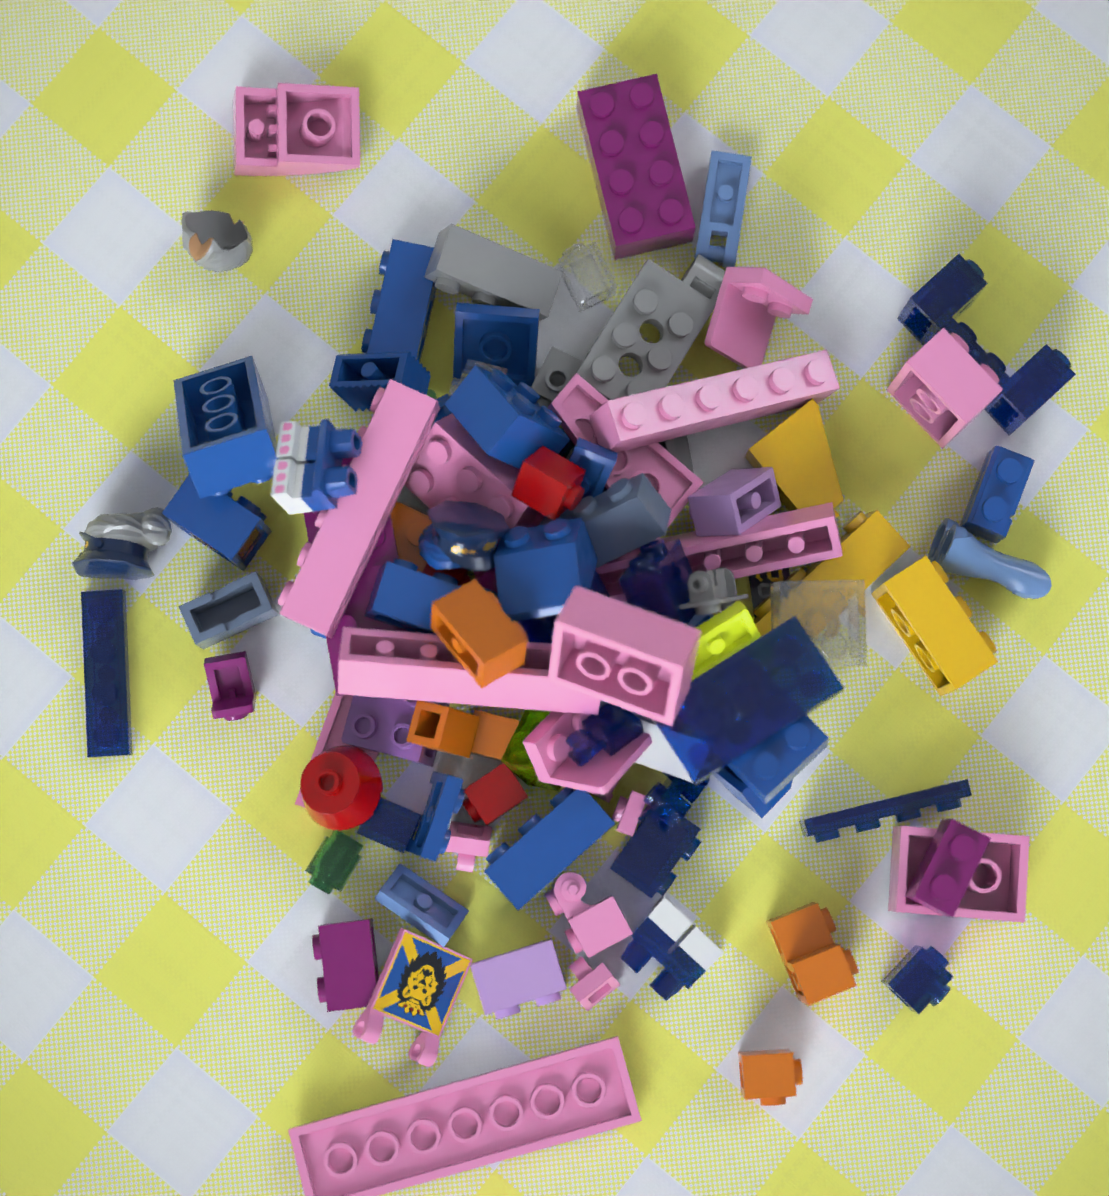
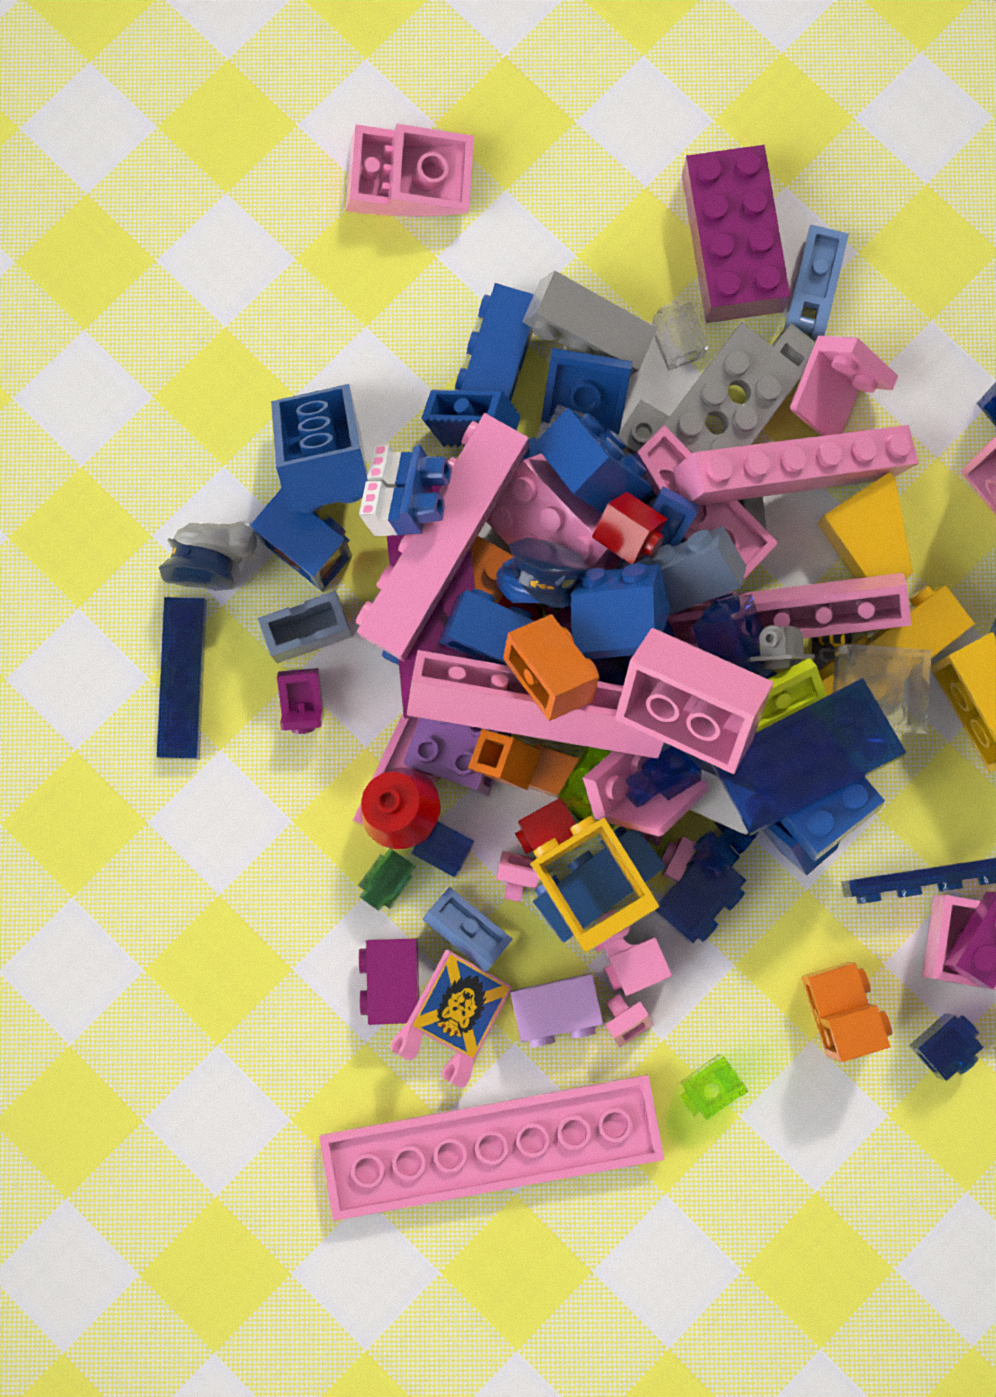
camera: 10 degrees right, 0 degrees up
light grey hair [181,210,253,272] -> none
blue plate [406,771,465,862] -> none
clear blue hips [620,896,724,1001] -> none
lavender brick [688,467,781,537] -> none
orange brick [738,1049,803,1106] -> none
none -> yellow window [530,816,660,953]
none -> clear neon green brick [679,1053,749,1120]

